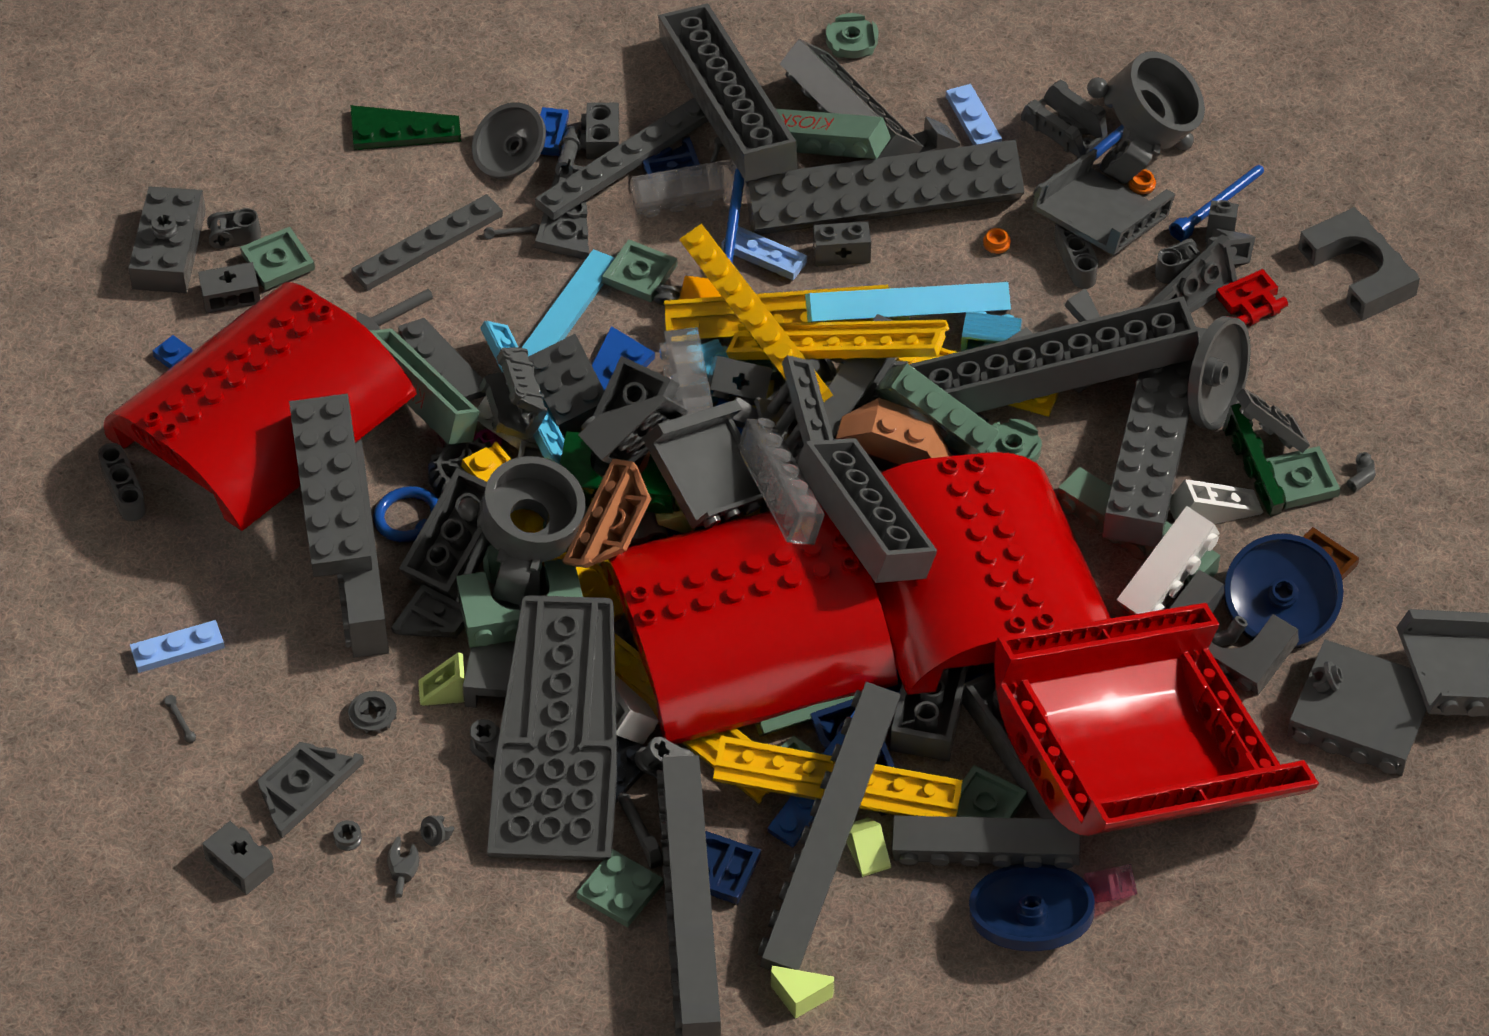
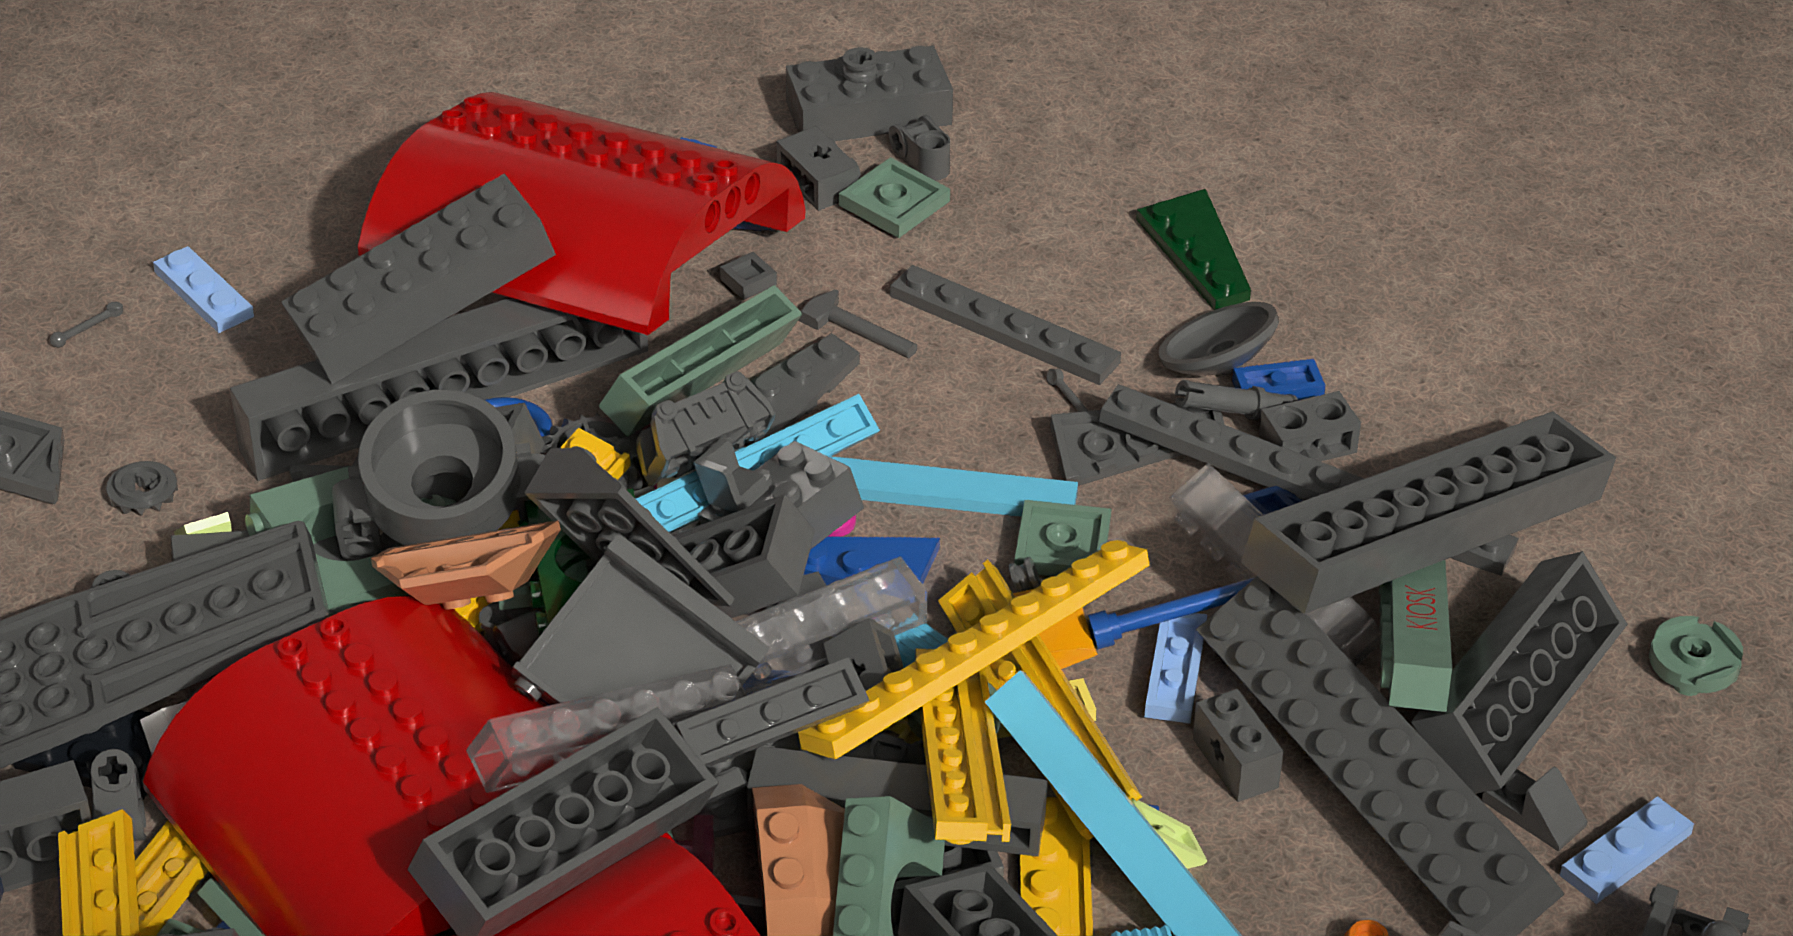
camera: 70 degrees right, 10 degrees down
none -> dark grey panel [693,438,769,513]

